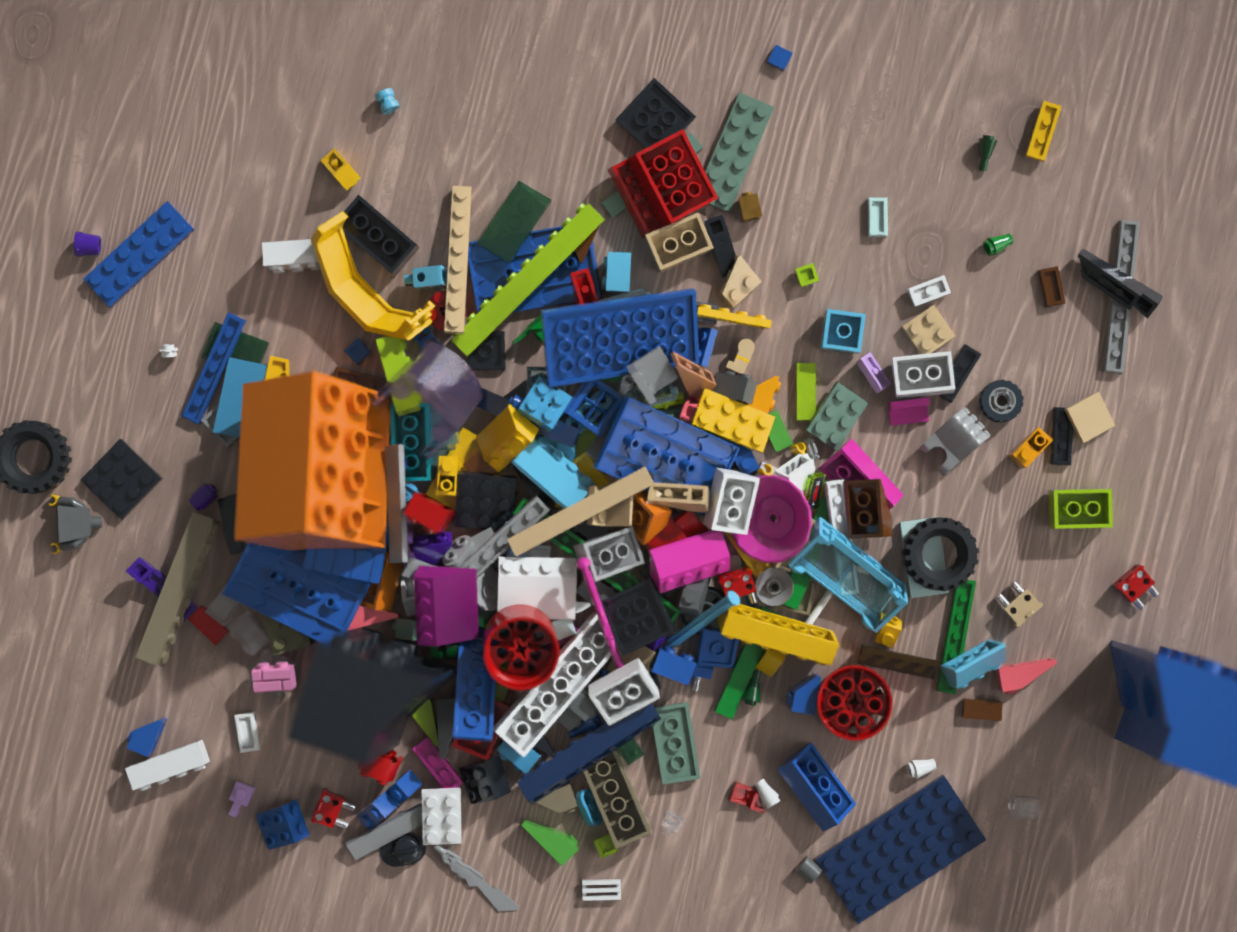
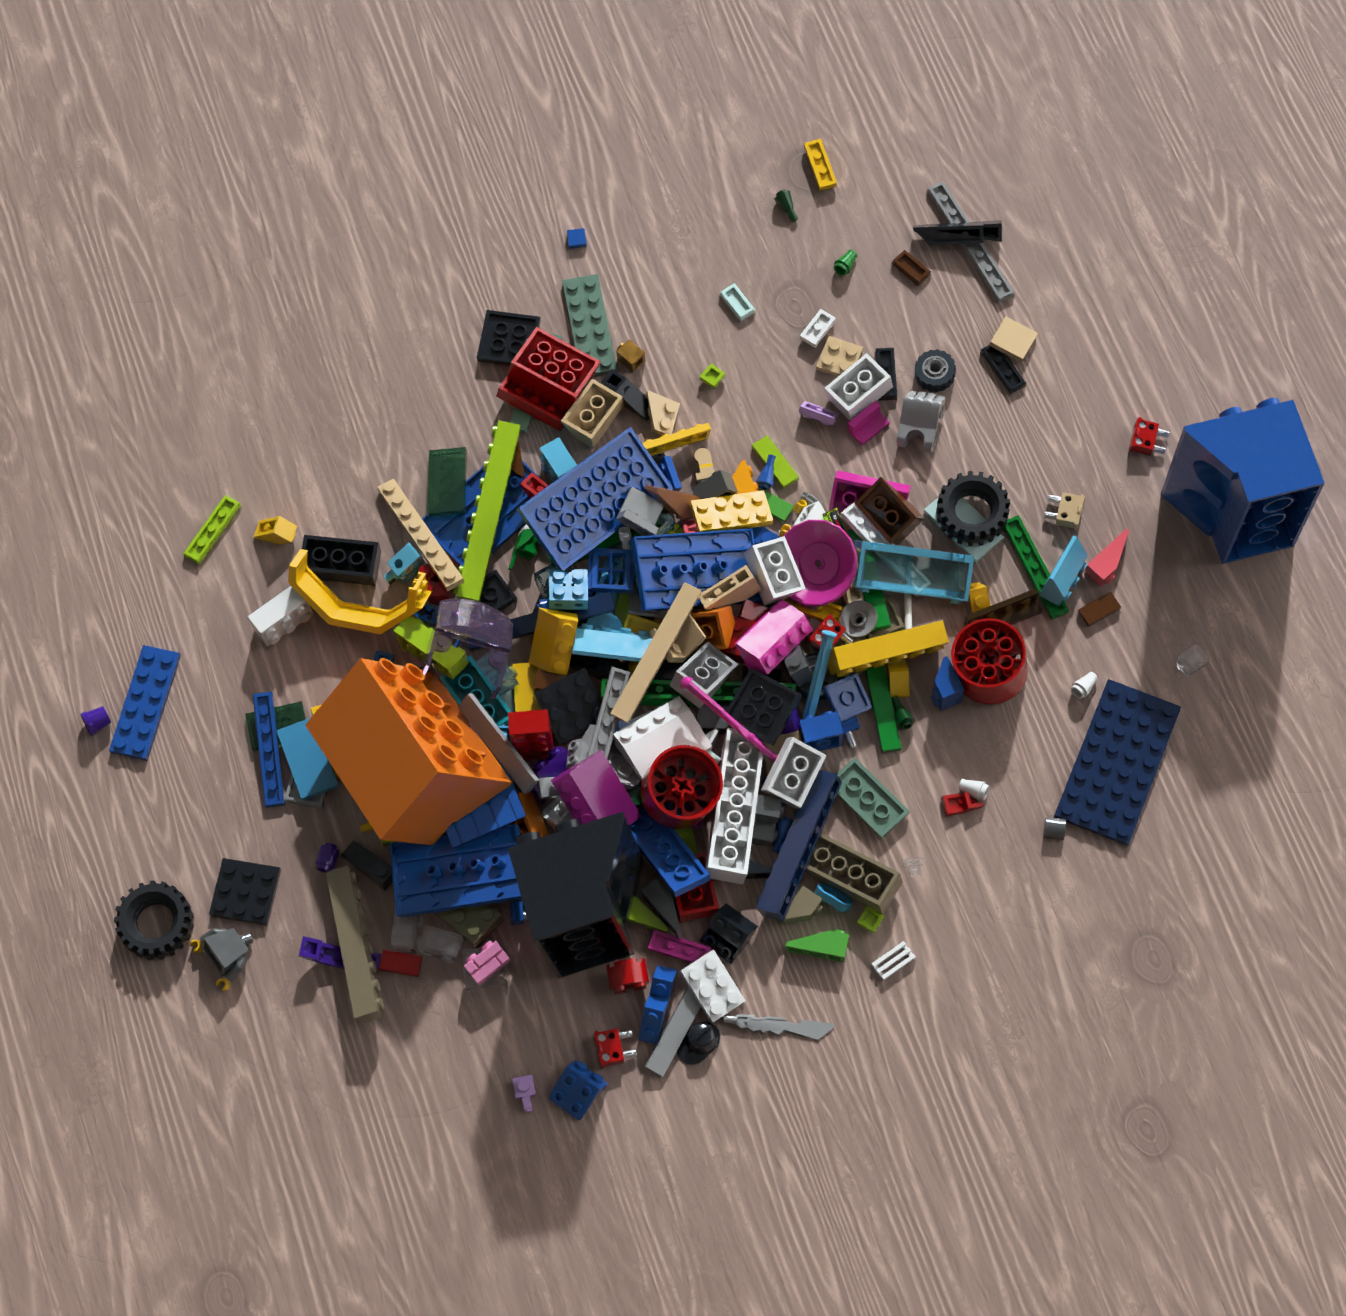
camera: 30 degrees left, 20 degrees down
white brick [125,740,210,791] -> none
blue slope [126,718,167,757] -> none
white plate [159,344,178,357] -> none
white tile [234,711,260,753] -> none
medium azure wheel [375,88,400,114] -> none
yellow slope [436,456,460,496] -> none
dark azure brick [496,740,542,773] -> none
clear green brick [618,737,644,765] -> none
blue slope [777,742,856,831] -> none
sand green plate [805,382,868,451] -> none
medium azure brick [820,309,866,354] -> none
light orange slope [1008,427,1053,468] -> none
lime brick [1048,489,1113,529] -> none
none -> lime tile [183,495,241,565]
none -> blue cone [756,455,776,490]

